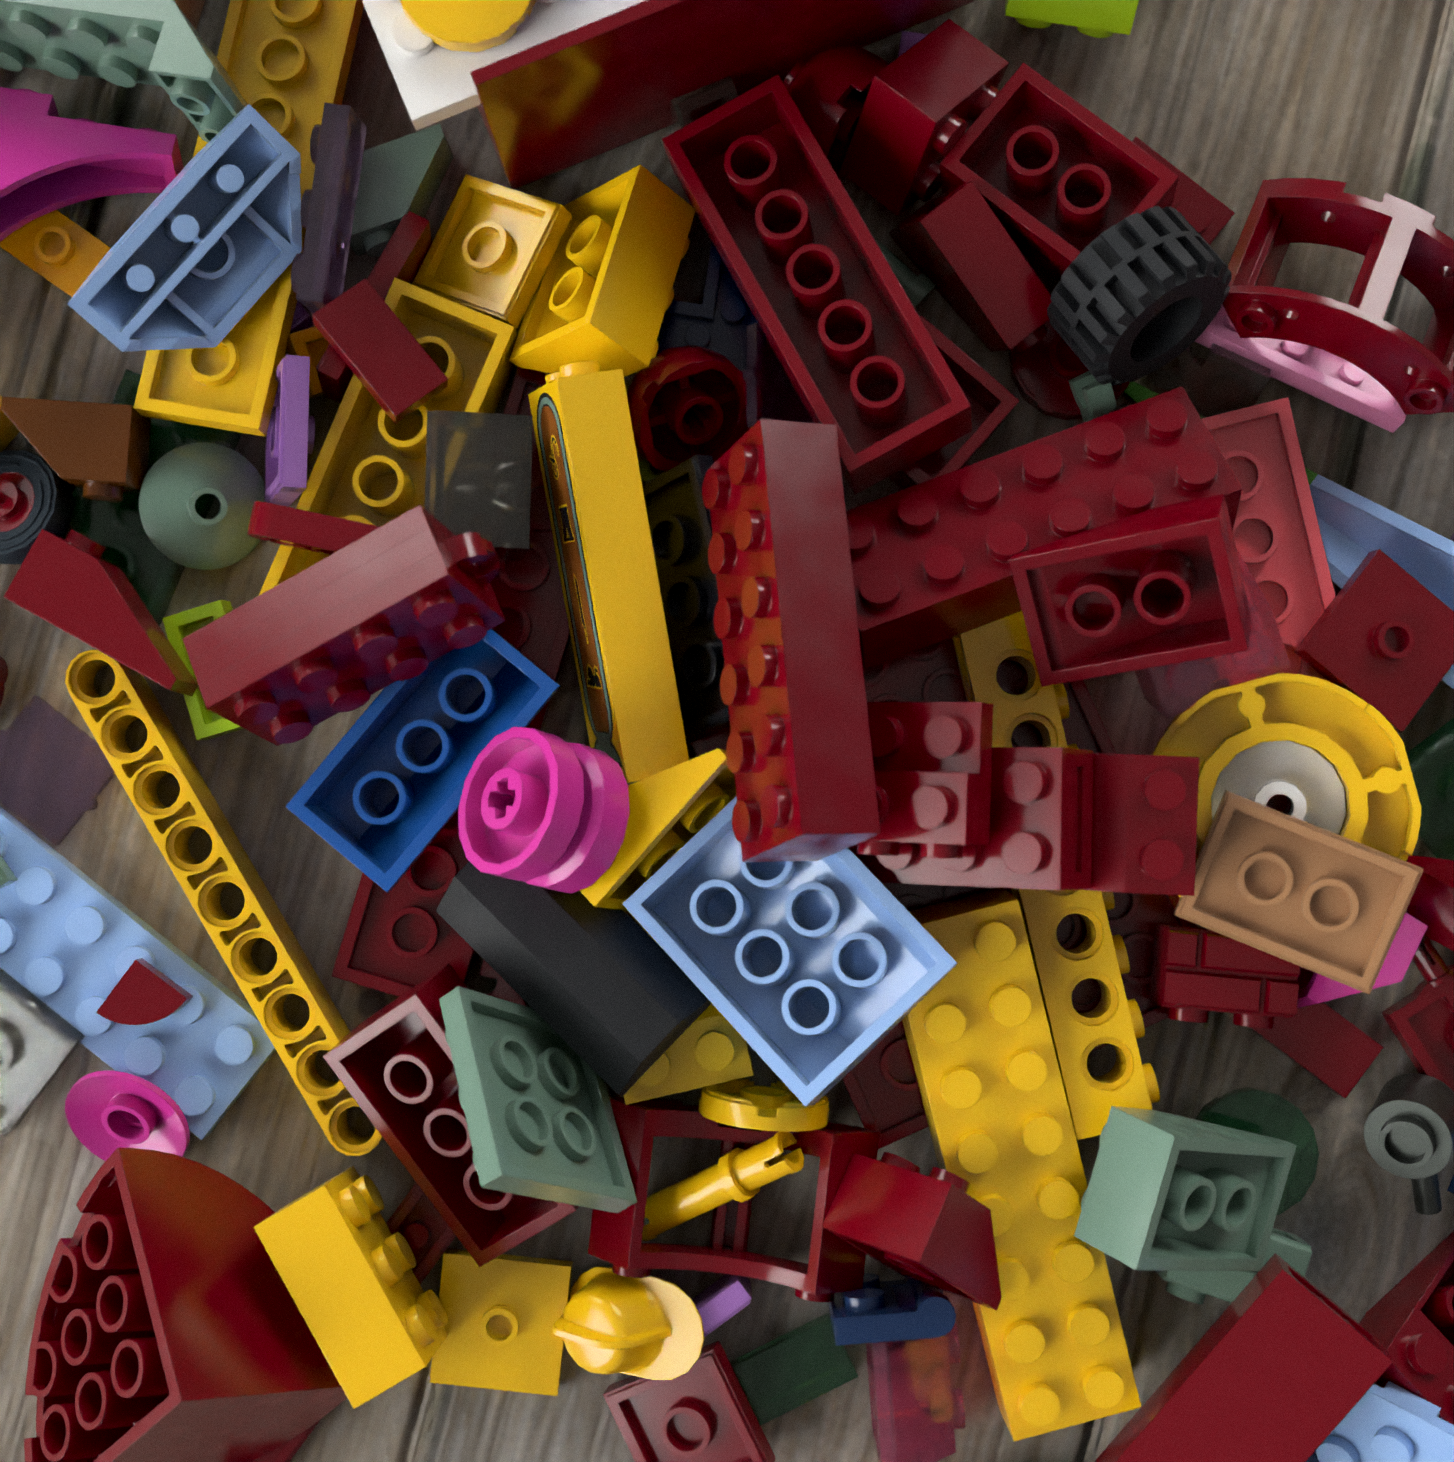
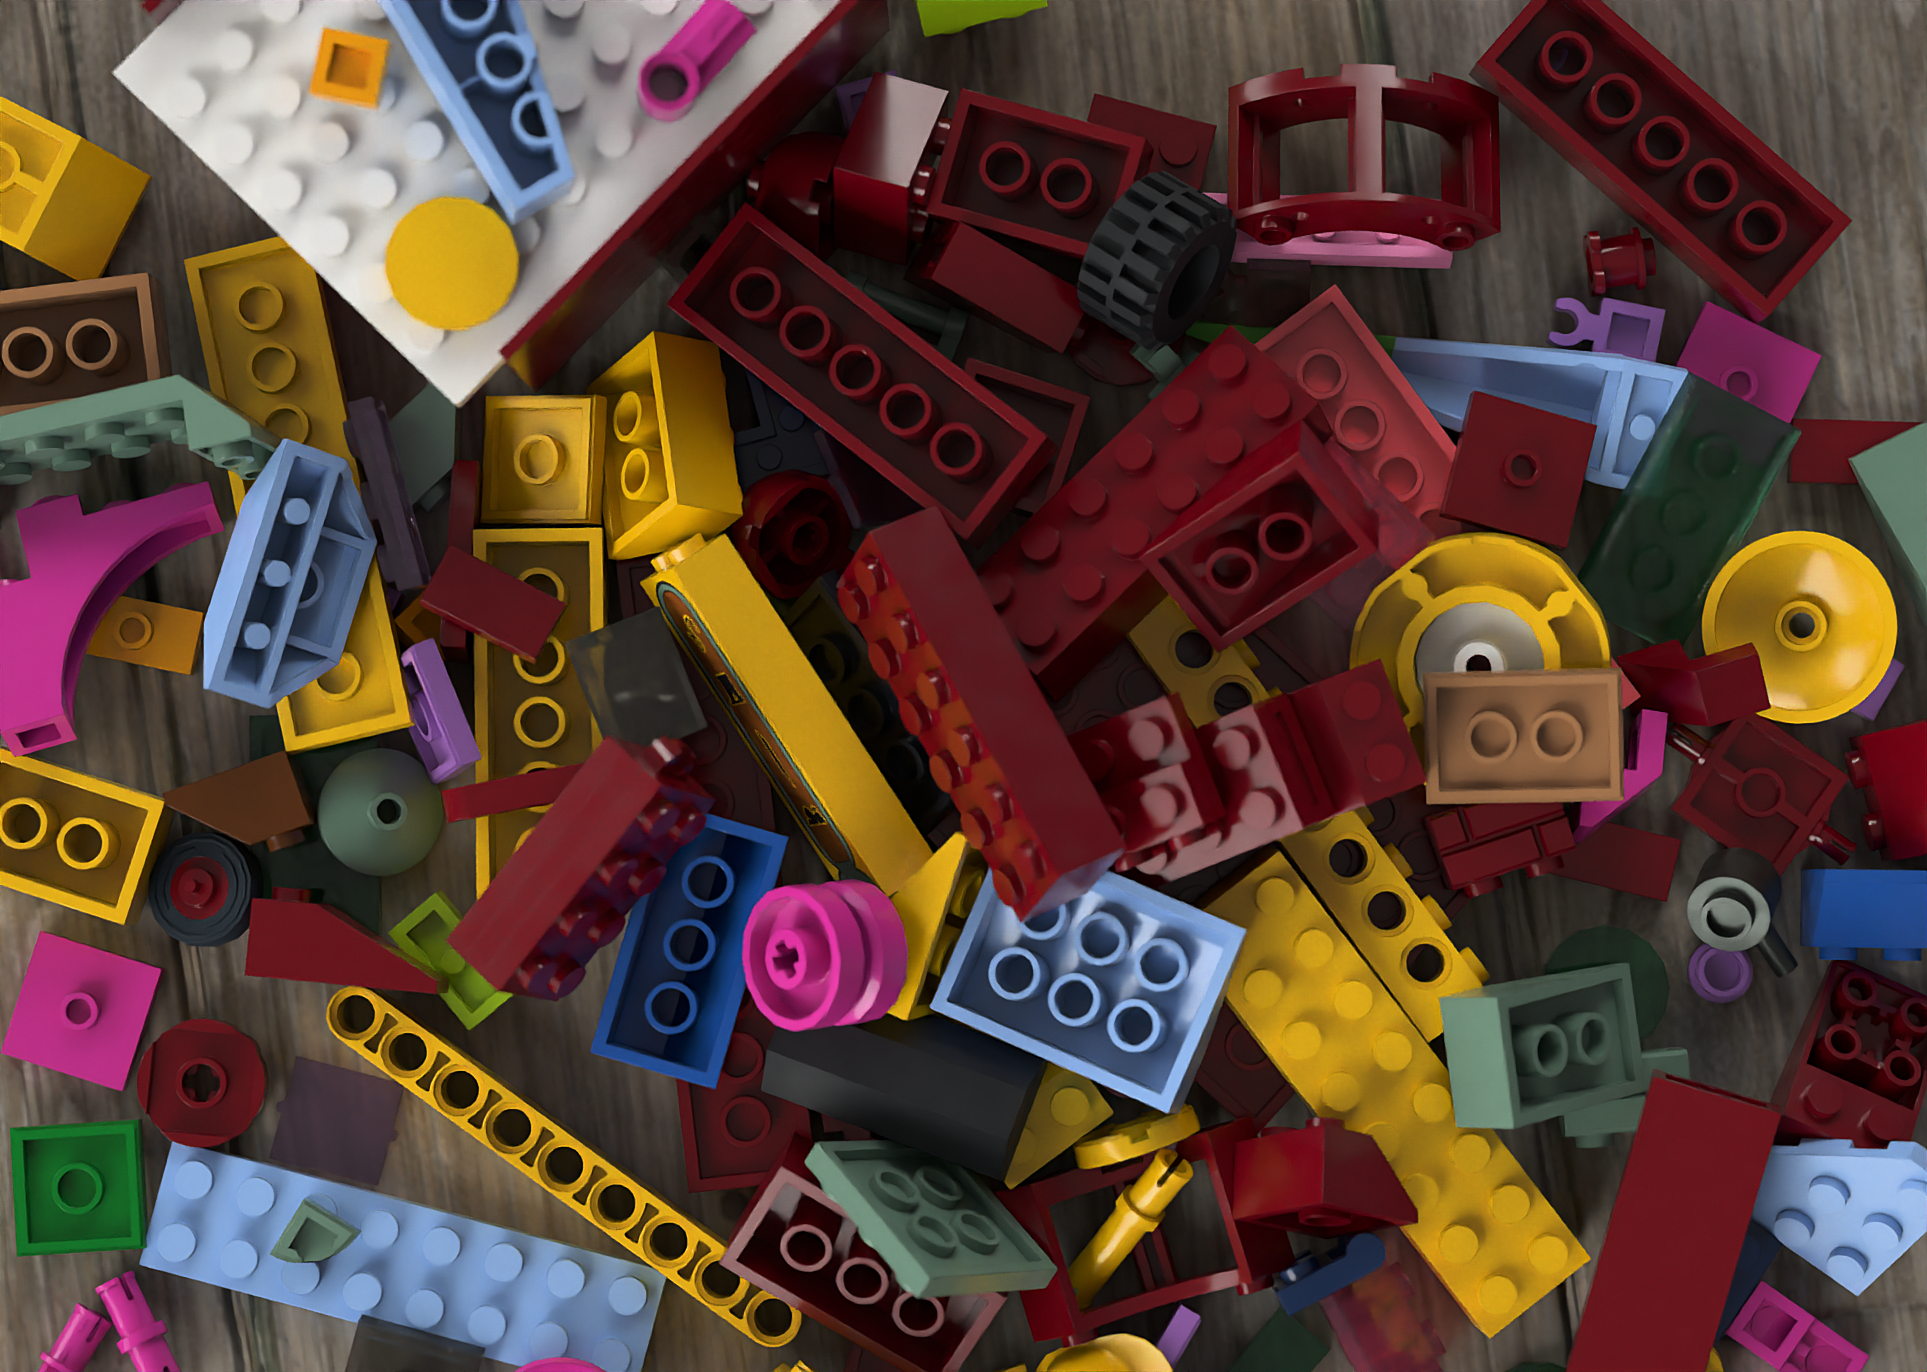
camera: 25 degrees left, 0 degrees up
dark red tile [96,958,193,1025] -> none
none -> medium lavender plate [1687,943,1753,1003]

